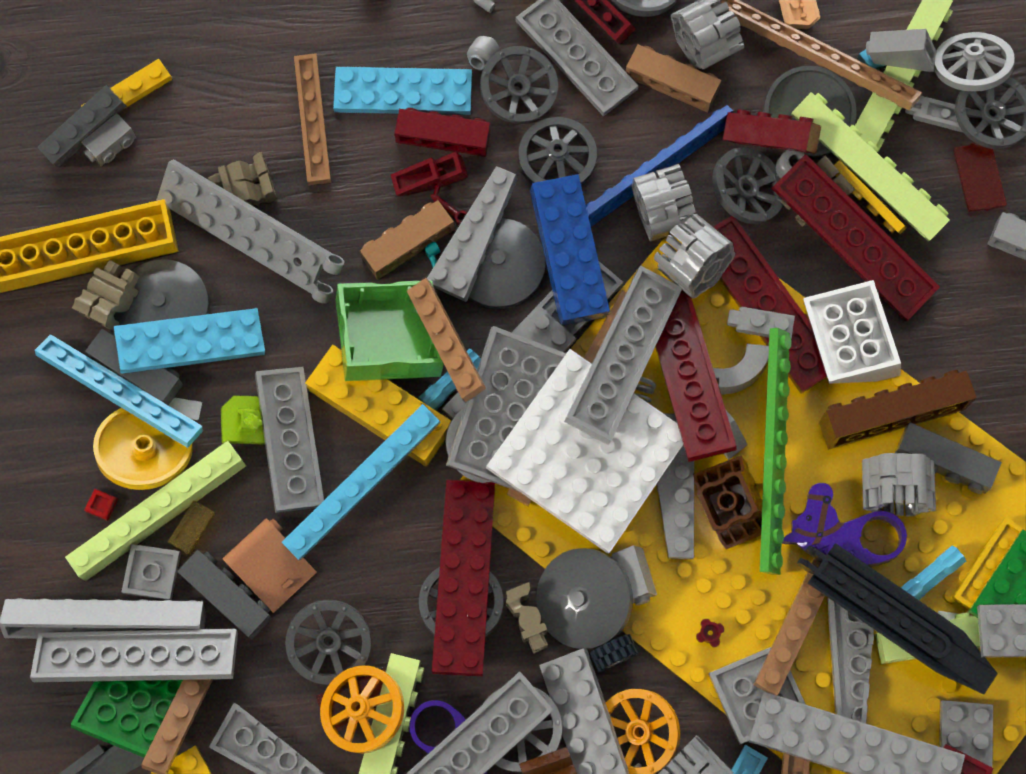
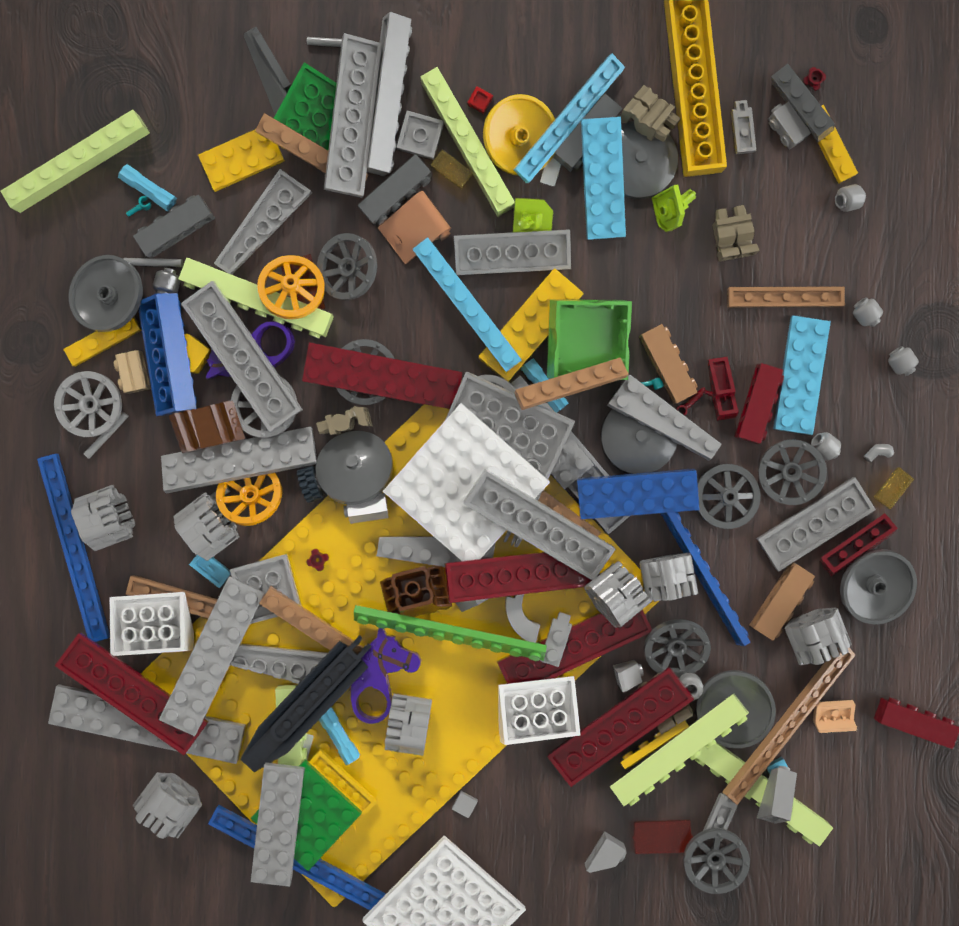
camera: 95 degrees right, 15 degrees up
light grey hinge [156,159,344,303] -> none
dark red brick [723,109,821,154] -> none
reddish brown brick [819,370,977,450] -> none
dark grey brick [895,423,1002,494] -> none
light grey wheel [934,32,1015,91] -> none
none -> light grey bar [307,37,342,47]
none -> light grey tile [452,791,478,818]
none -> light grey slope [613,660,644,692]
none -> lime piece [652,185,696,232]
none -> light grey hinge [731,100,756,154]
none -> dark red plate [803,67,826,90]
none -> light grey head [835,184,866,212]
none -> light grey head [853,297,883,327]

